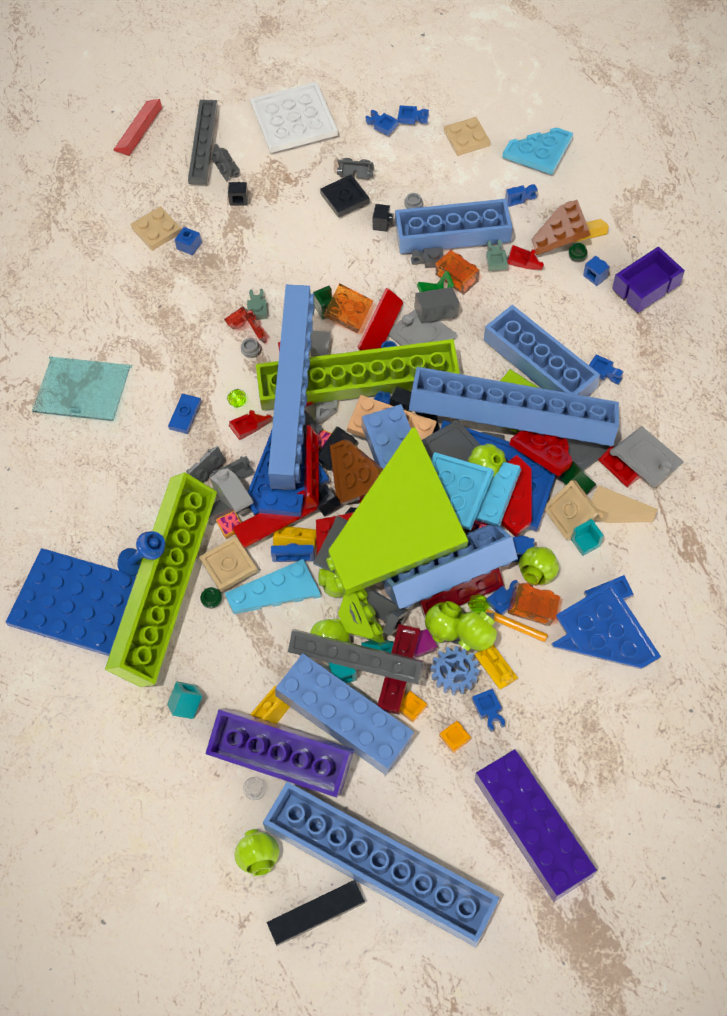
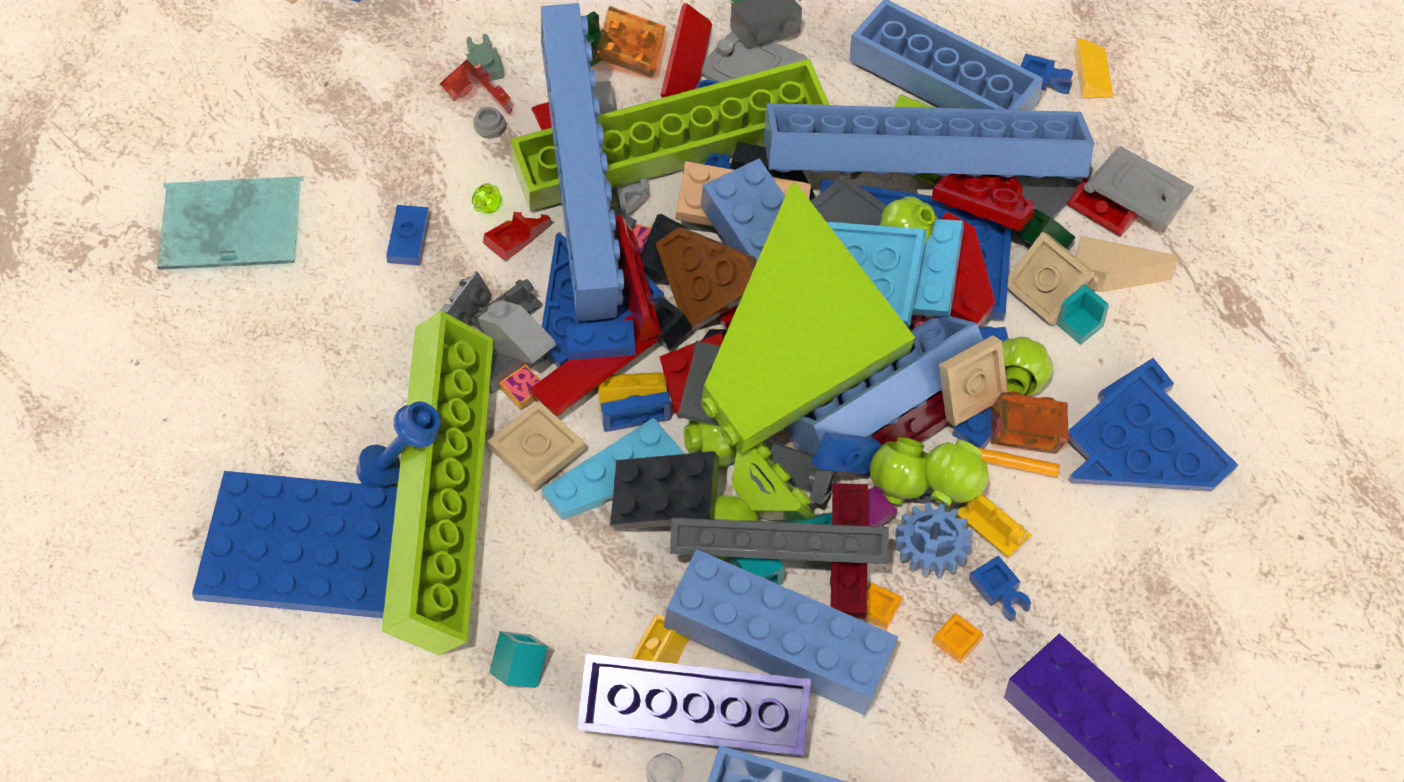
camera: 15 degrees left, 5 degrees down
dark green plate [200,587,222,609] -> none
clear neon green plate [468,595,489,614] -> none
none -> black plate [610,451,719,530]
none -> blue plate [811,432,881,474]
none -> tan plate [939,335,1008,426]
none -> yellow slope [1074,38,1113,98]

